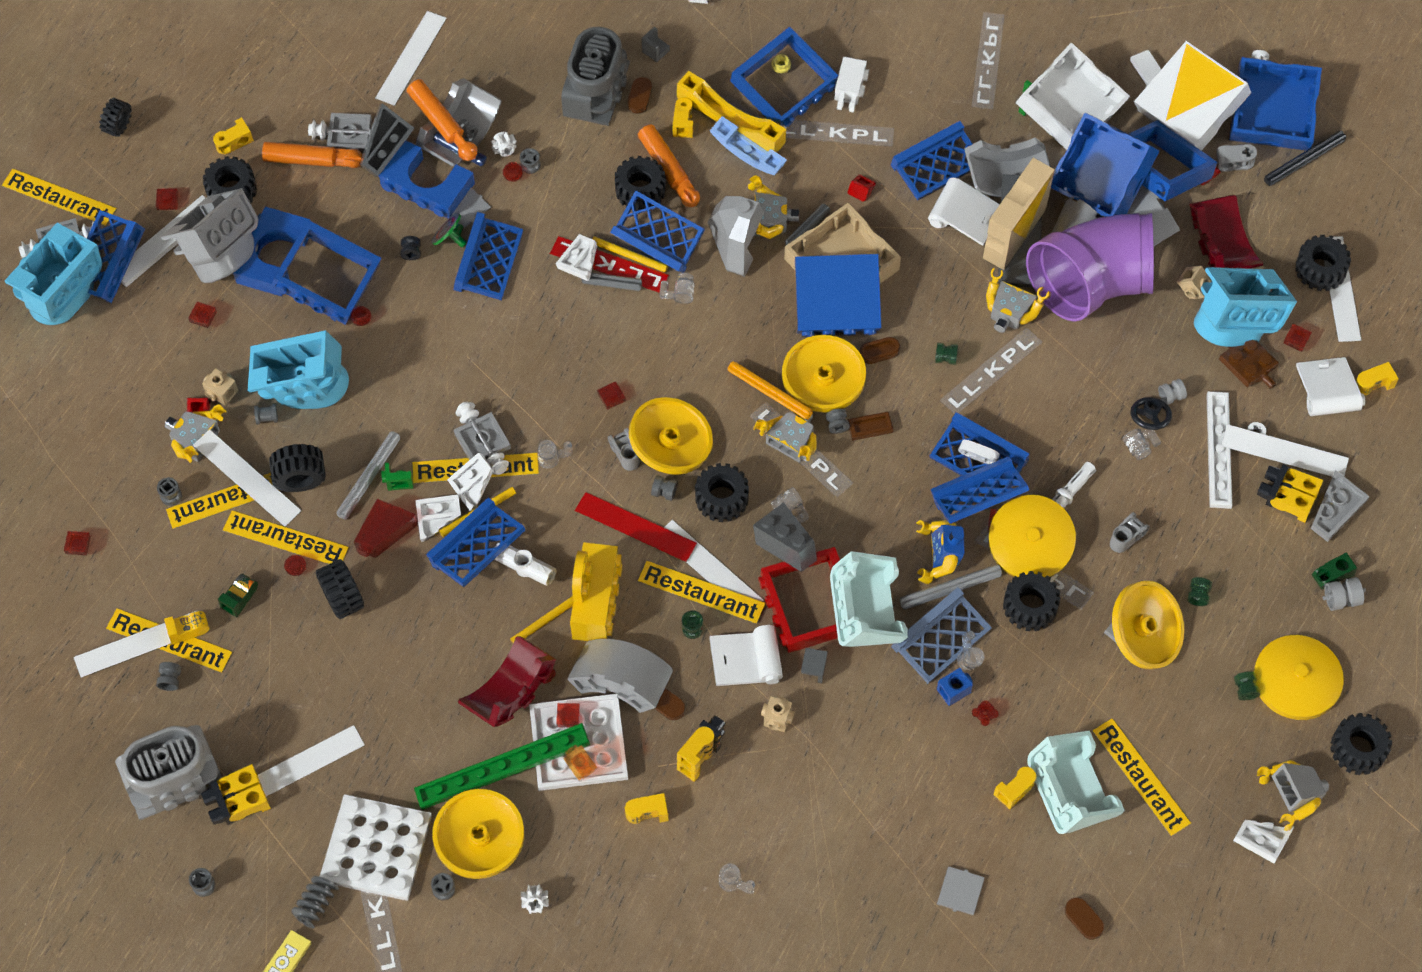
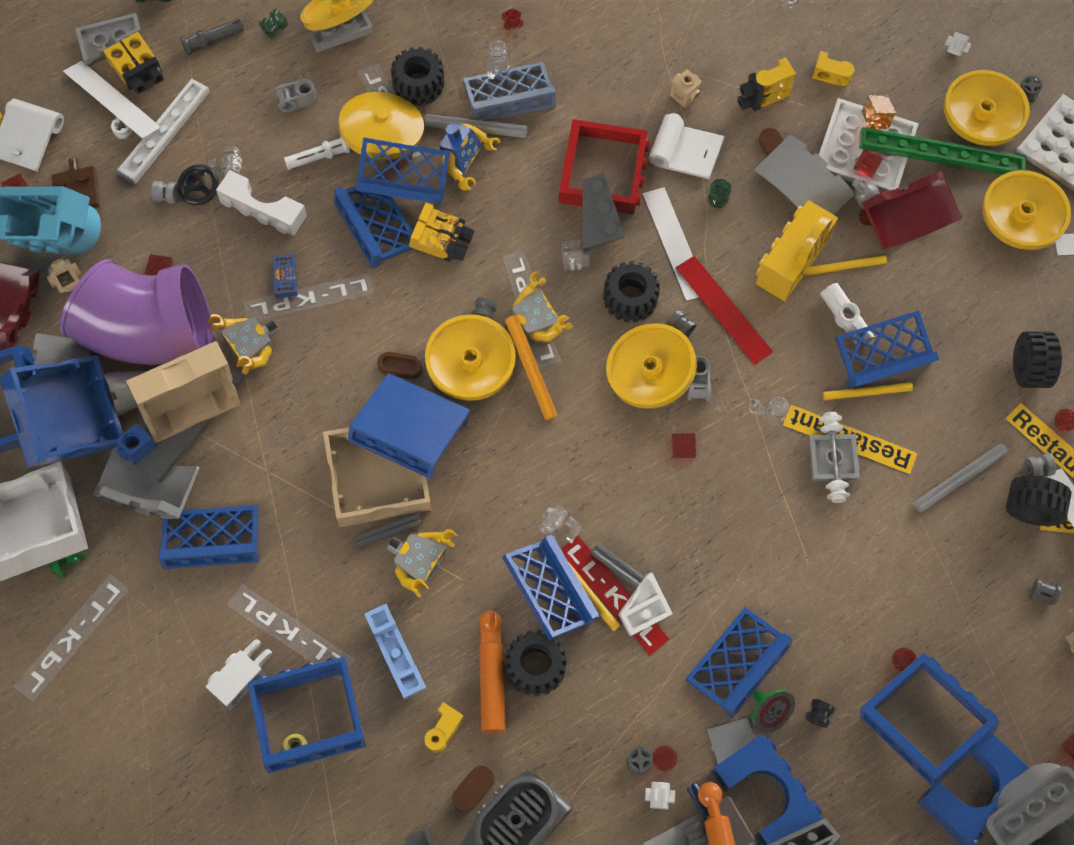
camera: 155 degrees left, 5 degrees up
medium azure brick [248,330,349,409] -> none
clear red slope [354,499,418,558] -> none
green bracket [381,463,414,491] -> none
white wing [416,494,461,542] -> none
white wing [447,453,494,511] -> none
yellow sticker [638,561,765,624] -> none
yellow arch [677,71,786,153] -> none
light grey brick [708,196,764,277] -> none
dark grey panel [801,648,827,683] -> none
light aqua windscreen [830,551,908,647] -> none
red slope [847,174,876,201] -> none
reddish brown tile [847,412,894,441] -> none
white door [928,178,1000,246] -> none
clear green wheel [935,342,958,365] -> none
blue brick [937,668,973,706] -> none
white beam [958,440,1000,465] -> none
none -> clear red plate [145,254,173,276]
none -> dark grey pin [180,18,244,55]
none -> white arch [216,170,307,236]
none -> tile [273,254,298,298]
none -> hips [409,203,475,262]
none -> light grey piece [852,179,880,208]
none -> yellow dish [982,170,1071,250]
none -> light grey wheel [1023,453,1056,477]

